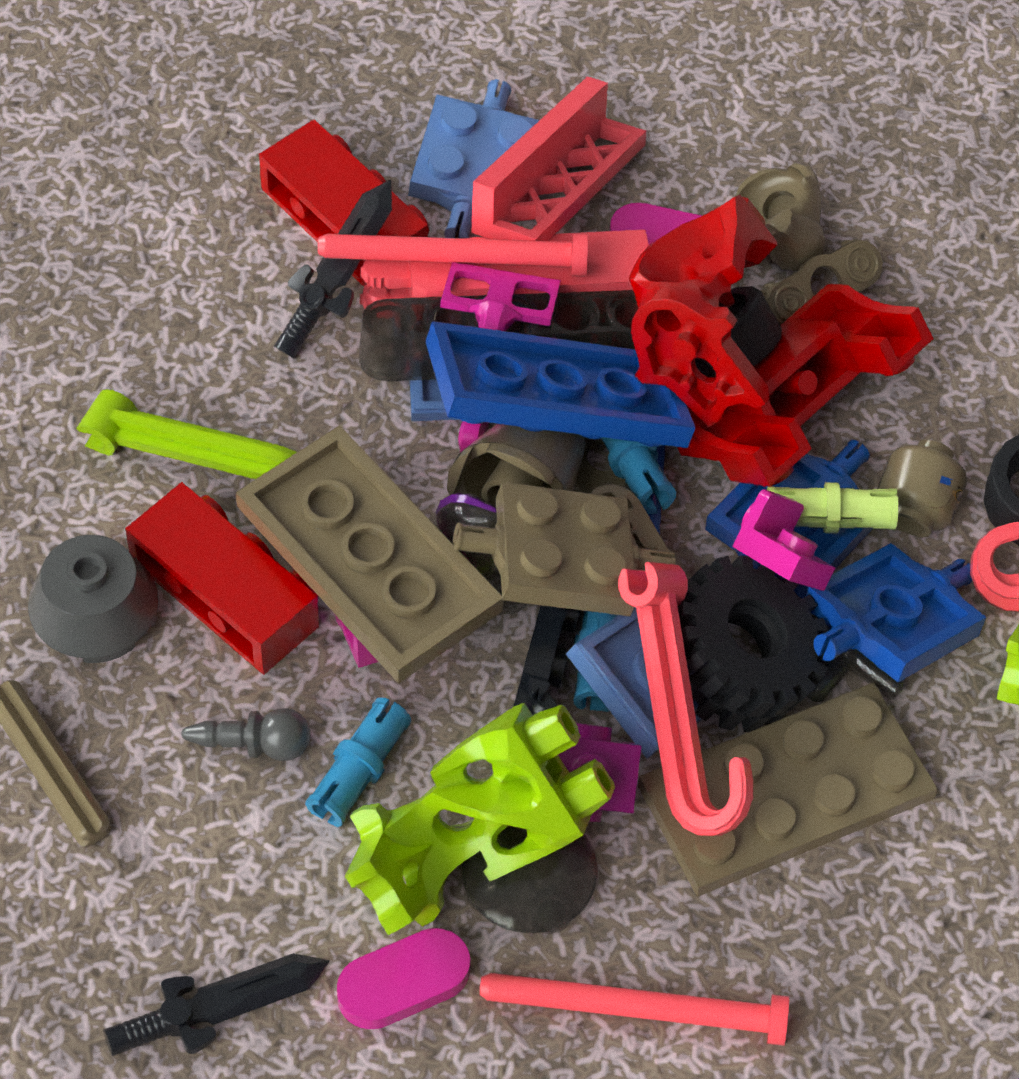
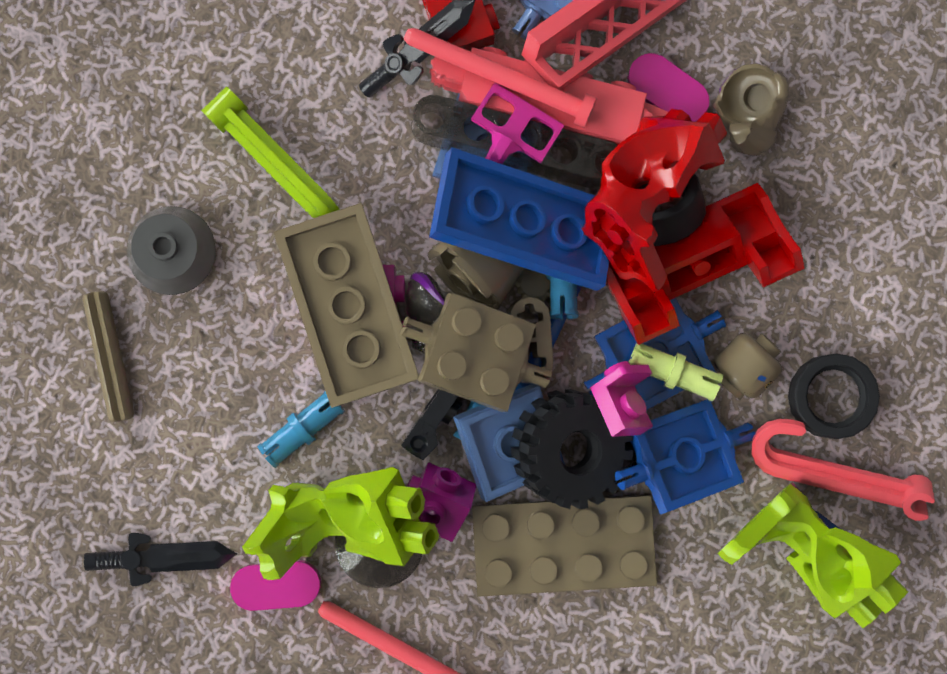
camera: 25 degrees right, 30 degrees up
red brick [125,482,319,675] -> none
dark grey bar [181,708,310,761] -> none
coral piece [618,562,753,836] -> none
dark tan piece [760,239,883,325] -> none

